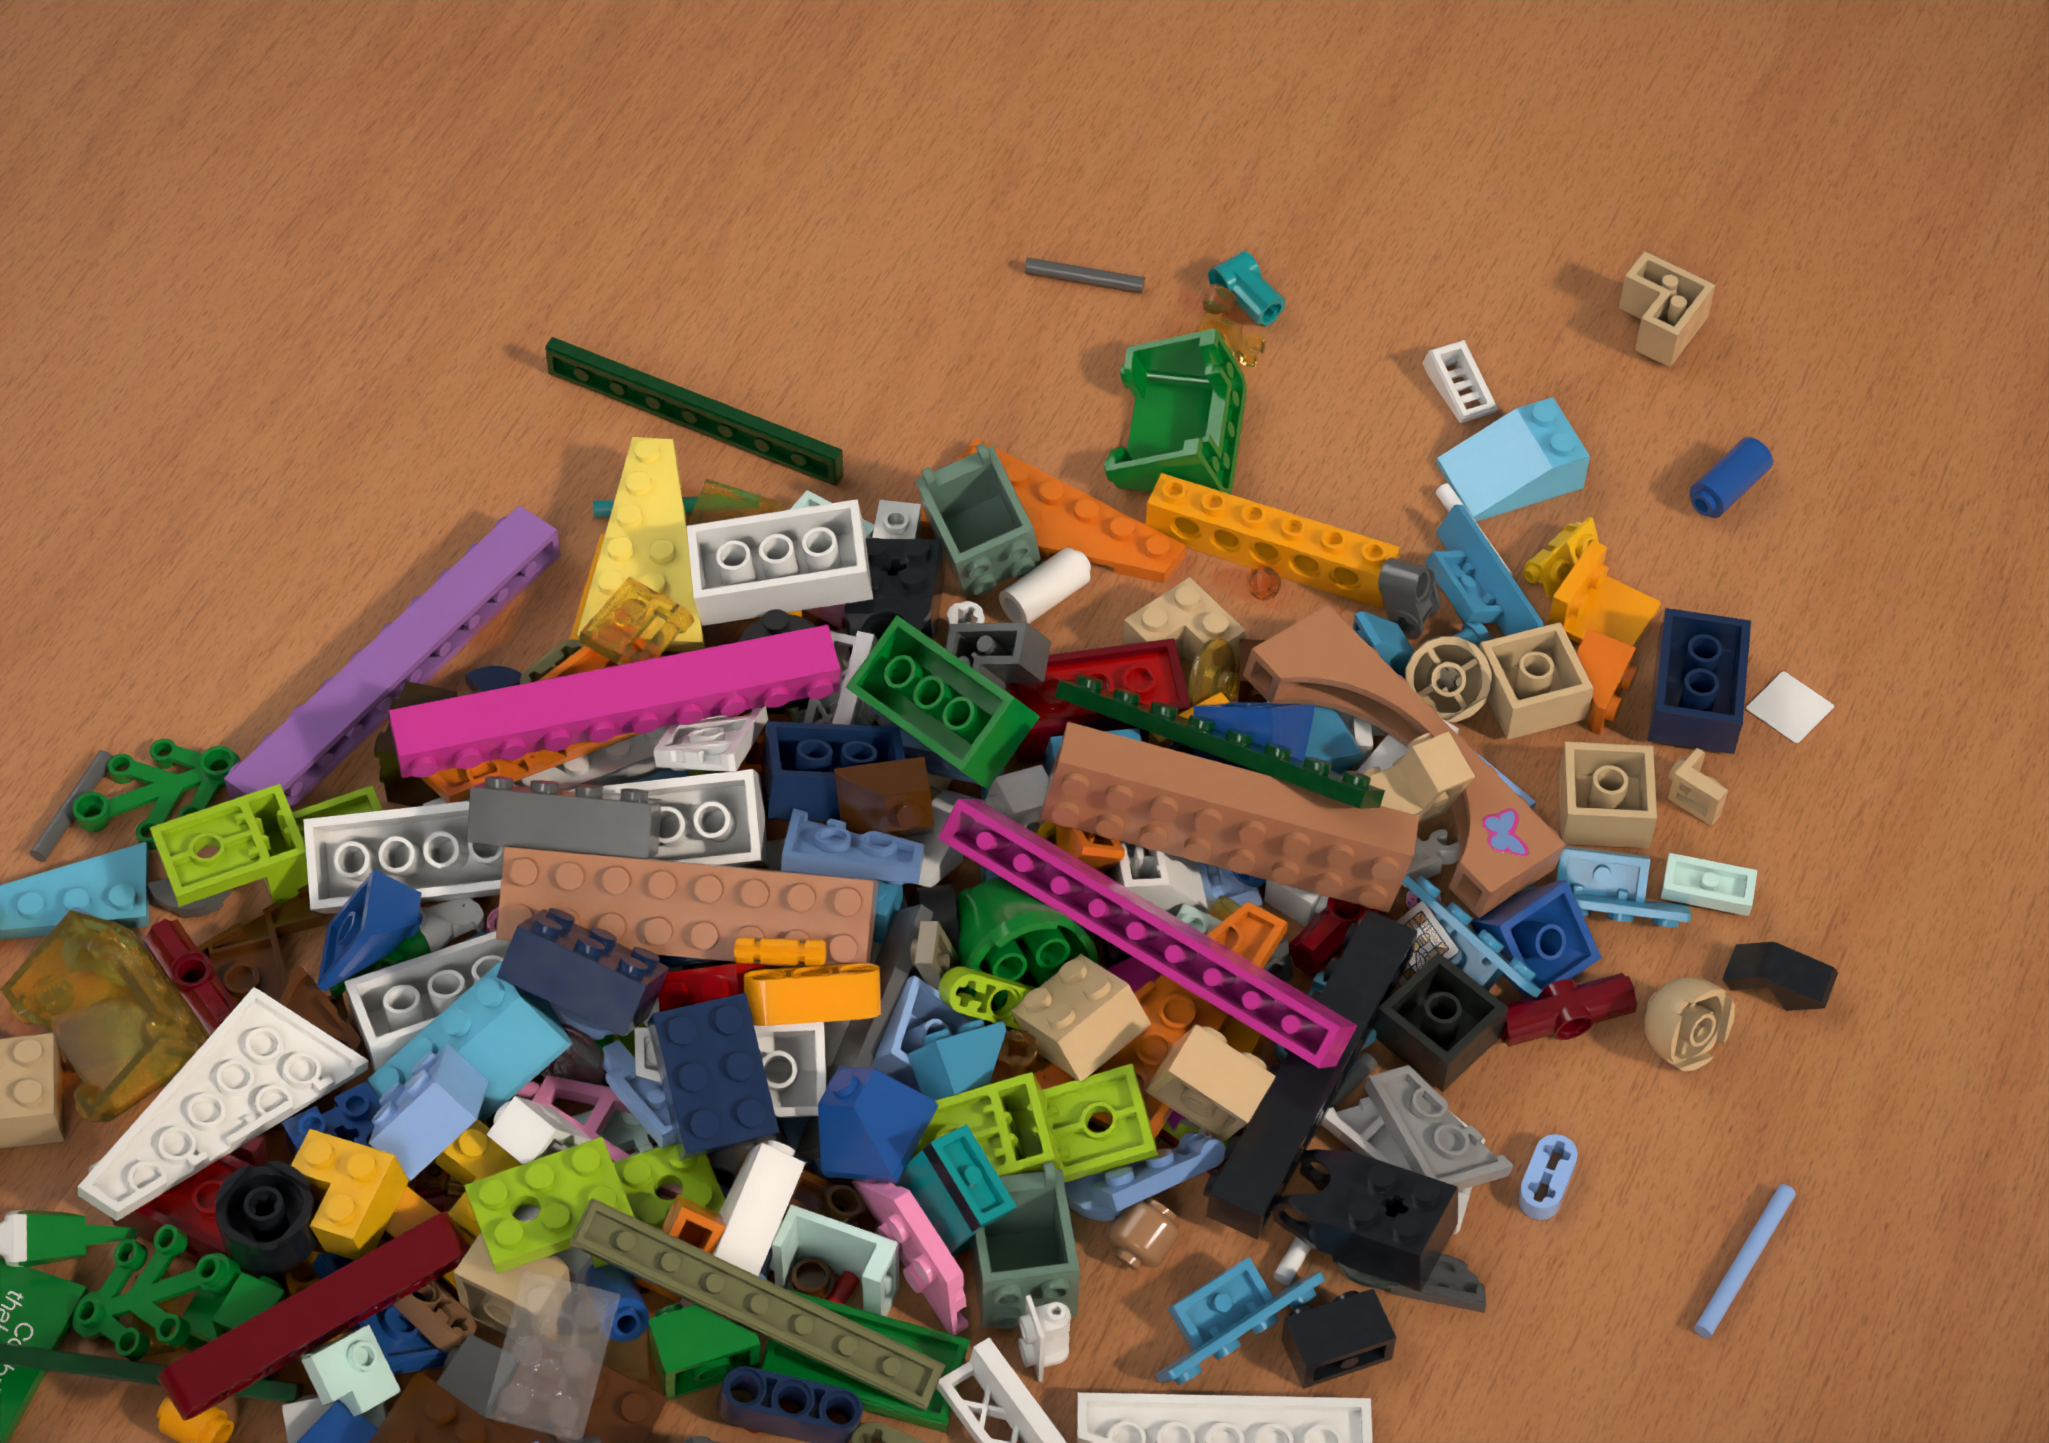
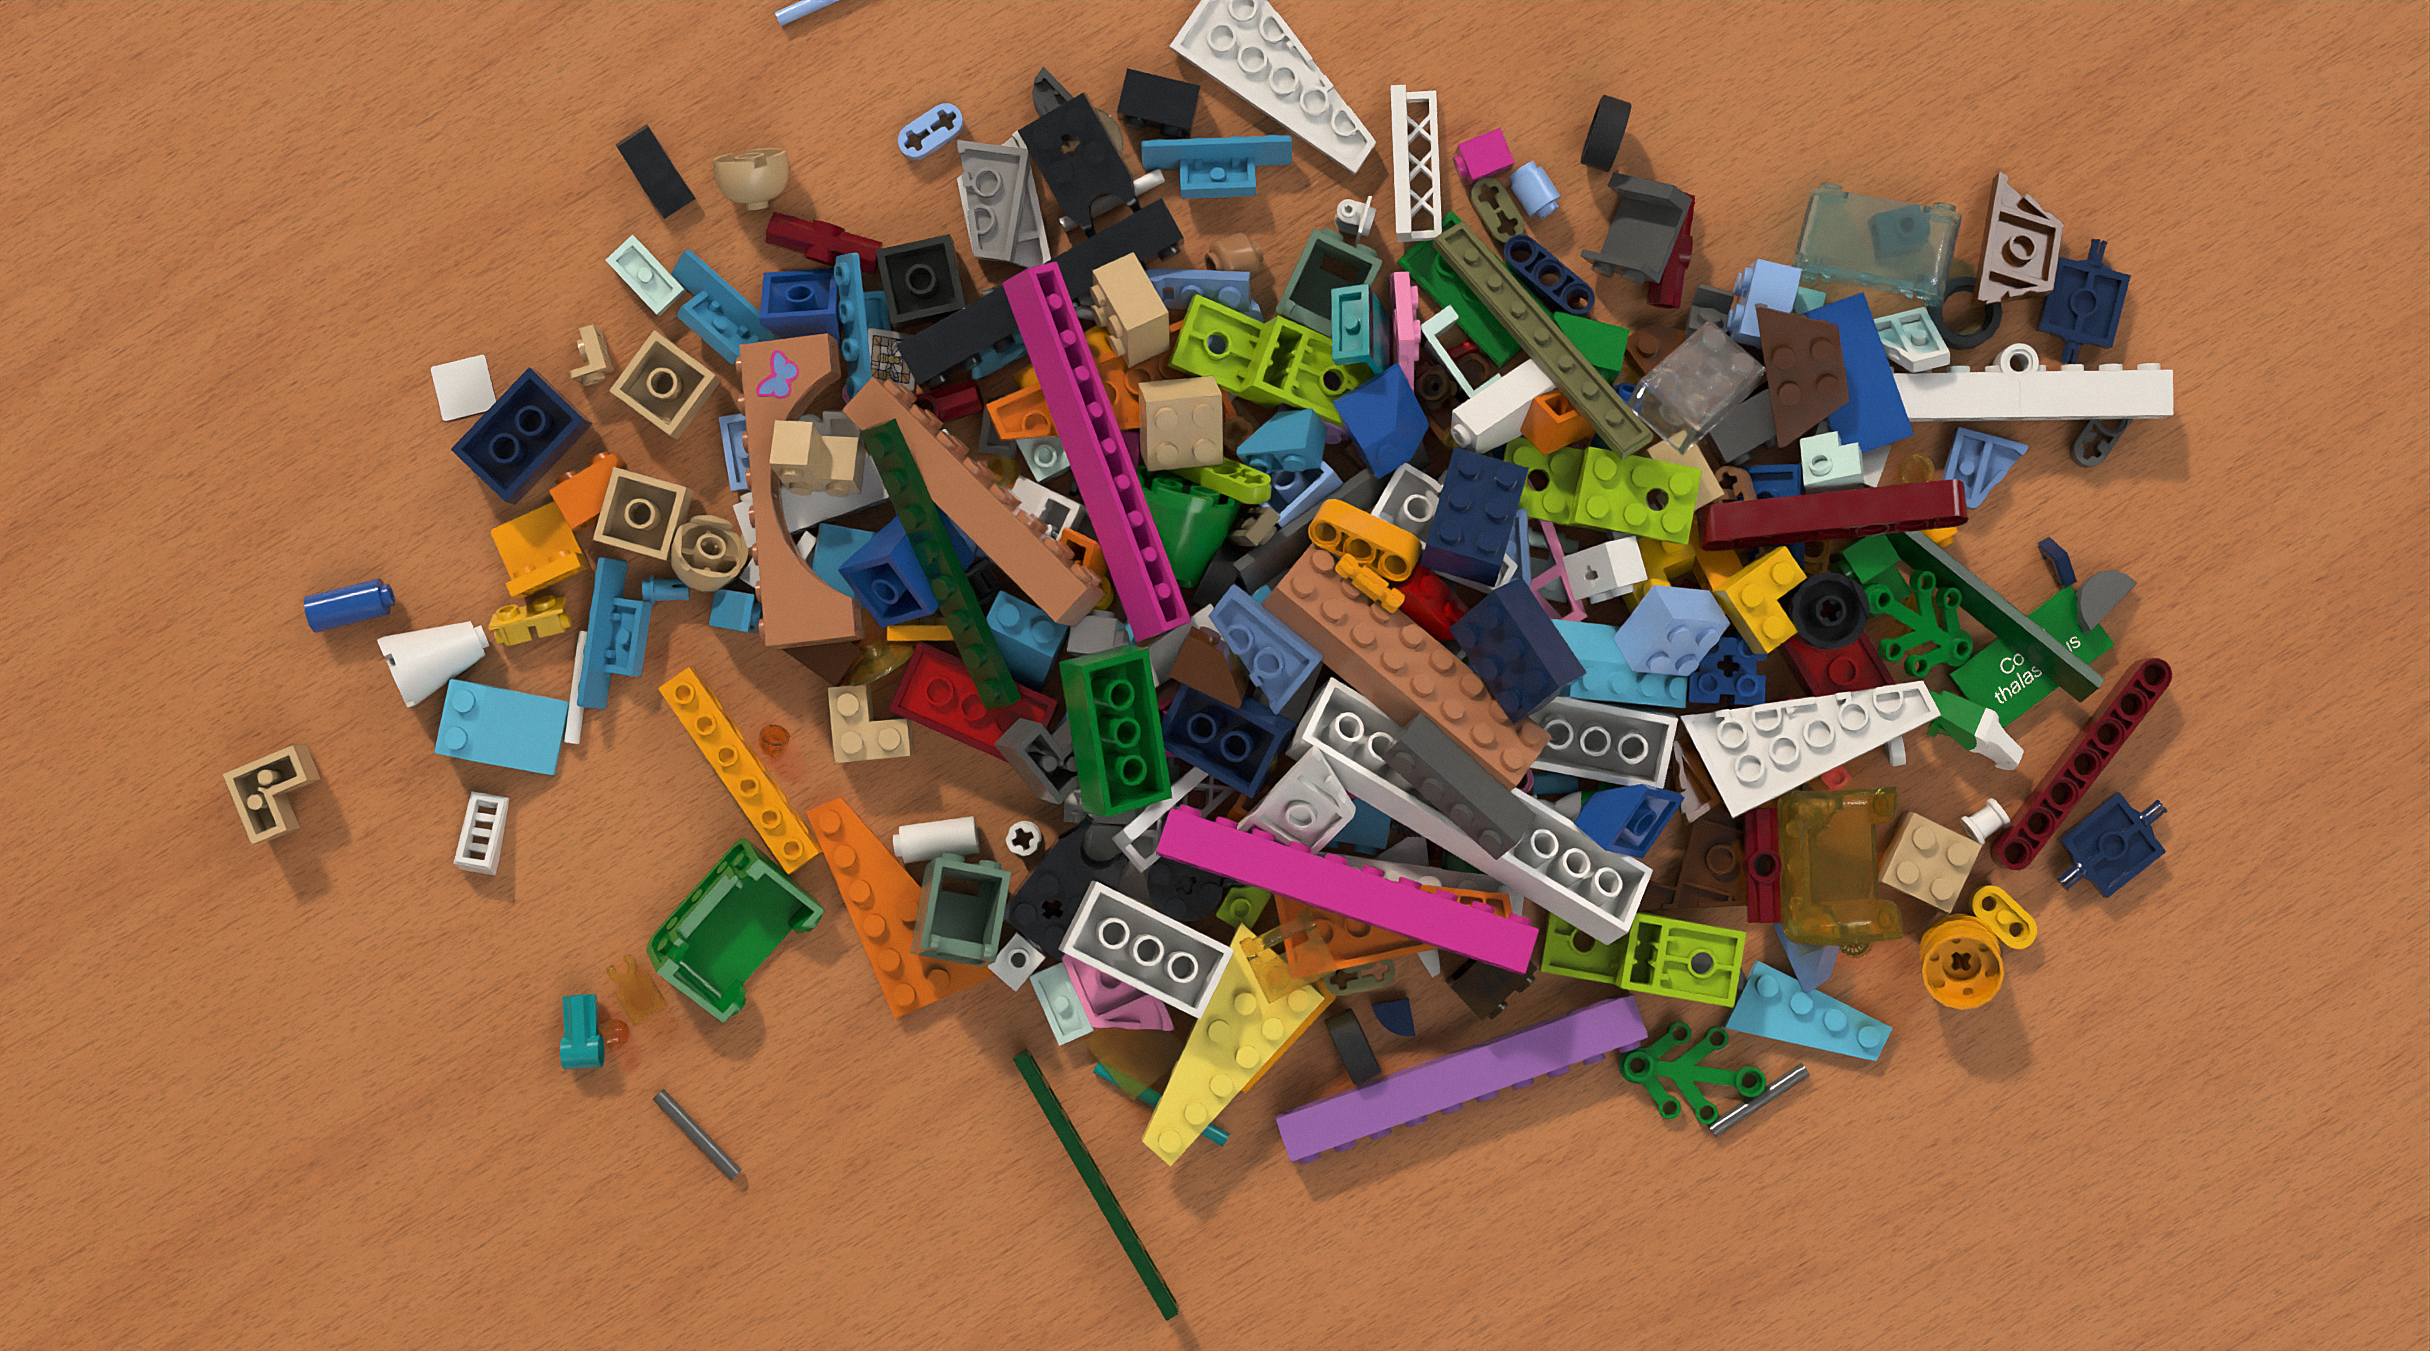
camera: 145 degrees left, 35 degrees up
dark grey piece [1378,558,1441,640] -> none
none -> white cone [377,621,490,708]
none -> black tyre [1325,1008,1381,1085]

